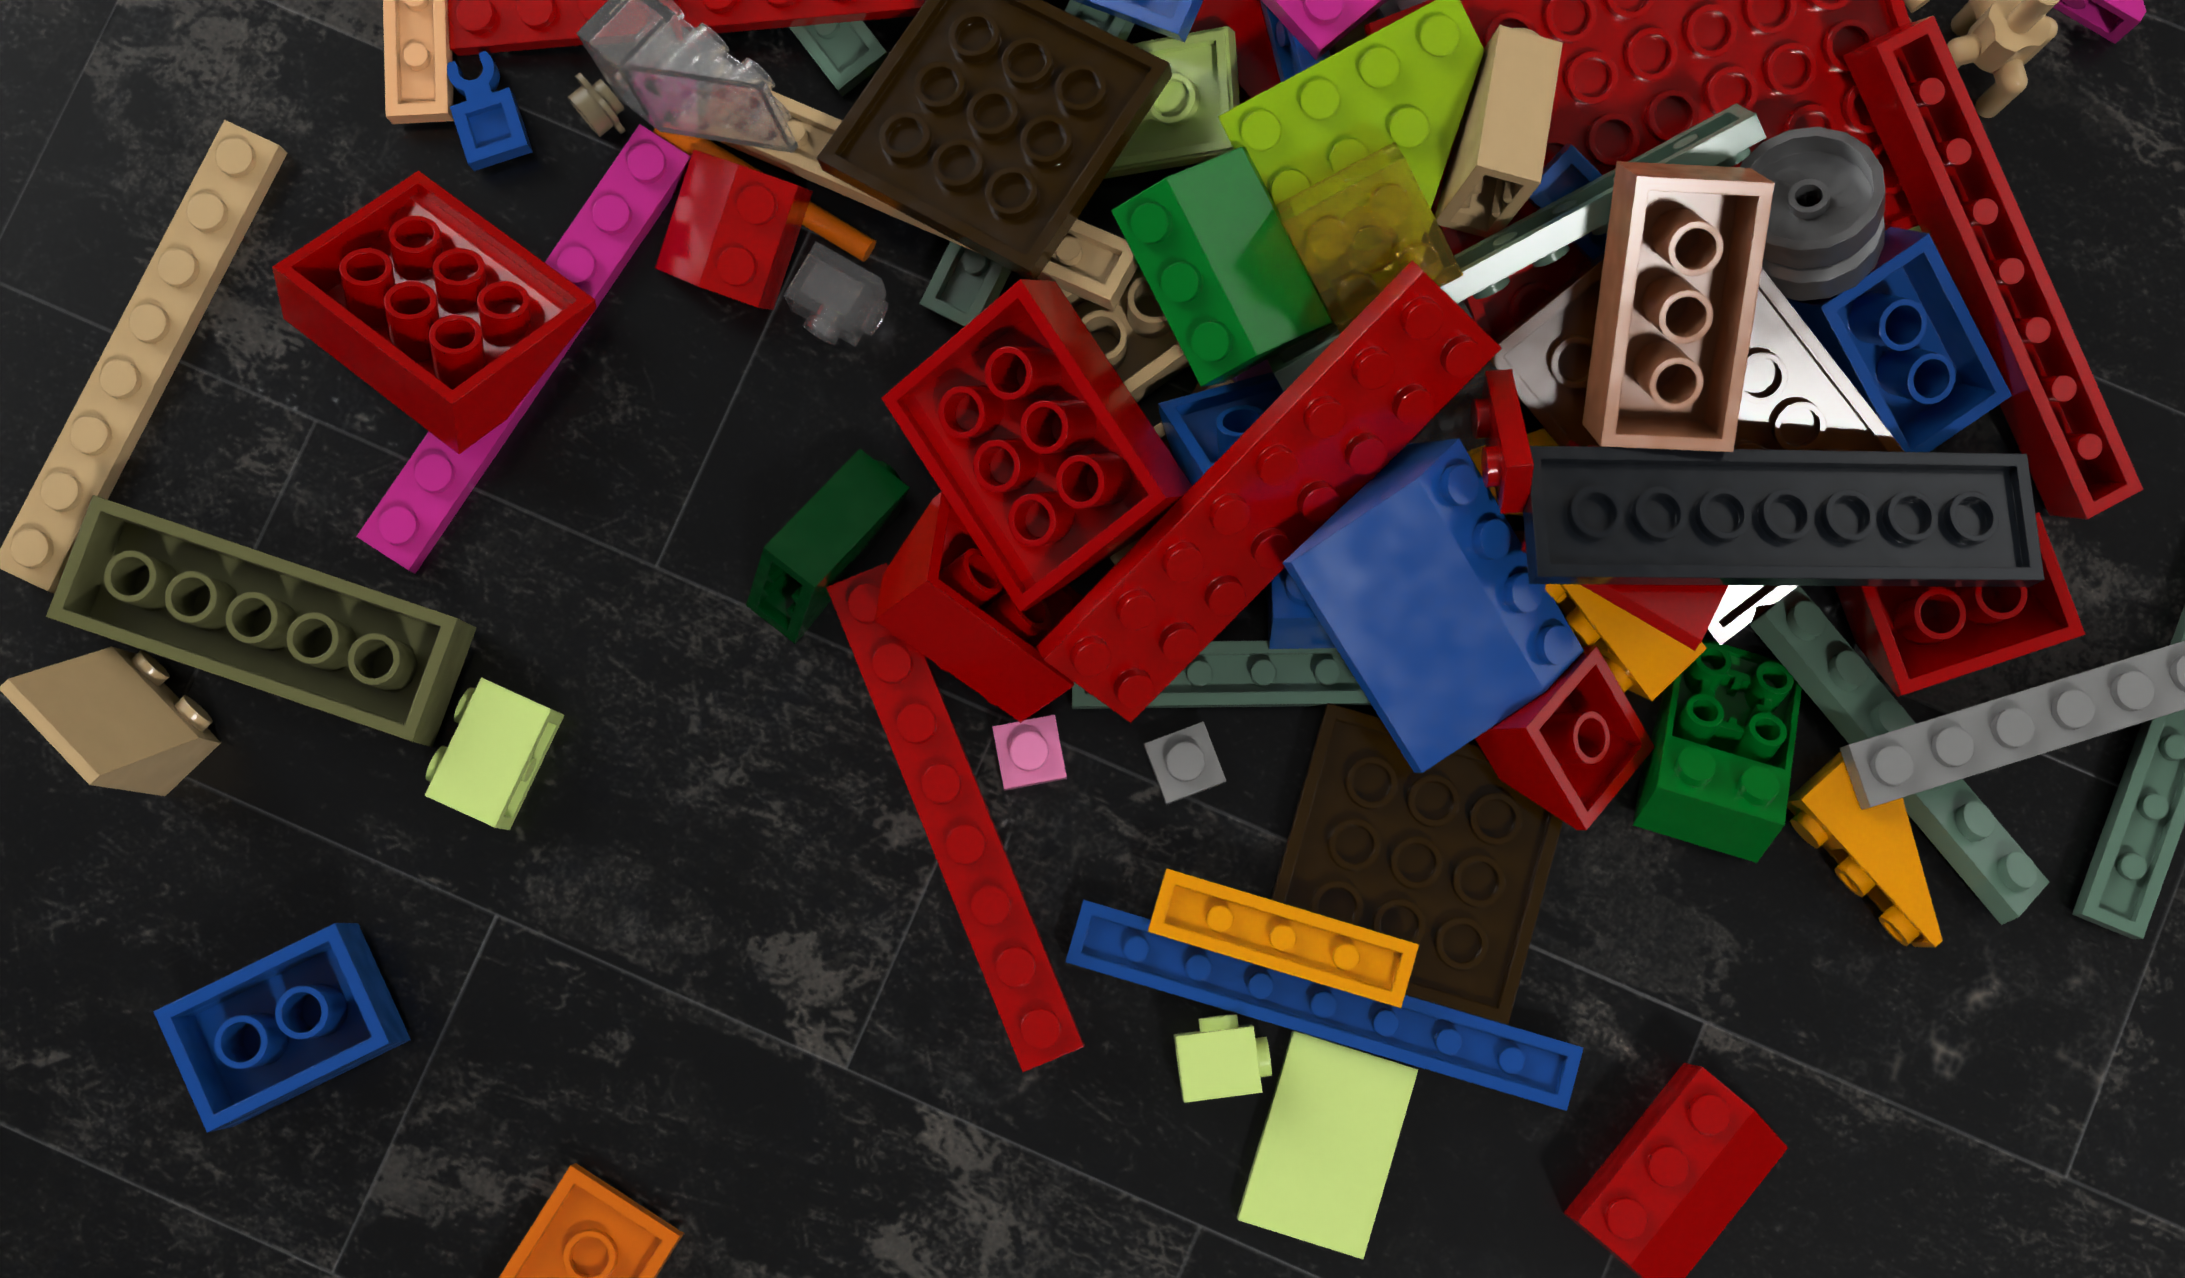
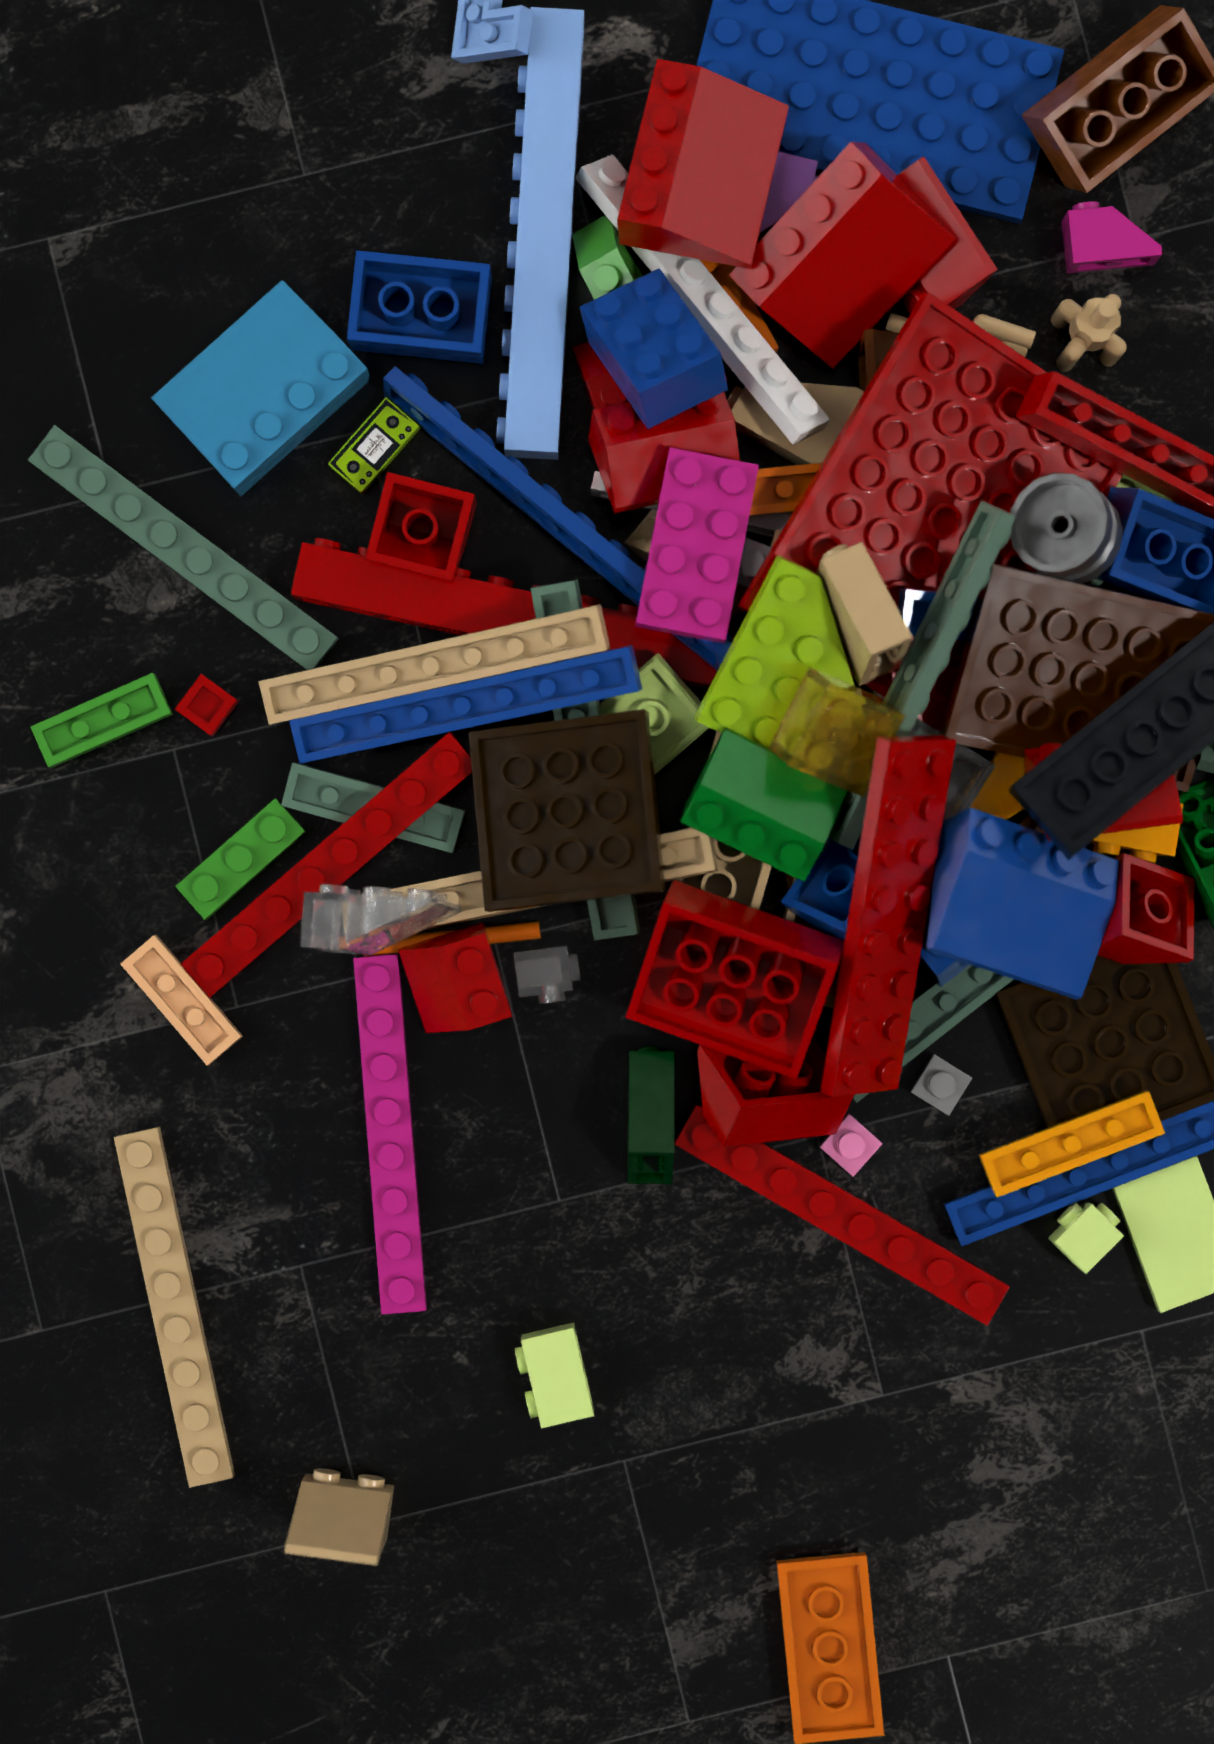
camera: 40 degrees left, 5 degrees up
olive brick [46,495,477,747] -> none
blue brick [153,923,411,1132] -> none
red slope [272,170,596,454] -> none
blue plate [447,51,533,171] -> none
dark tan plate [567,72,626,137] -> none
red plate [1471,369,1534,514] -> none
nougat brick [1582,161,1775,452] -> none

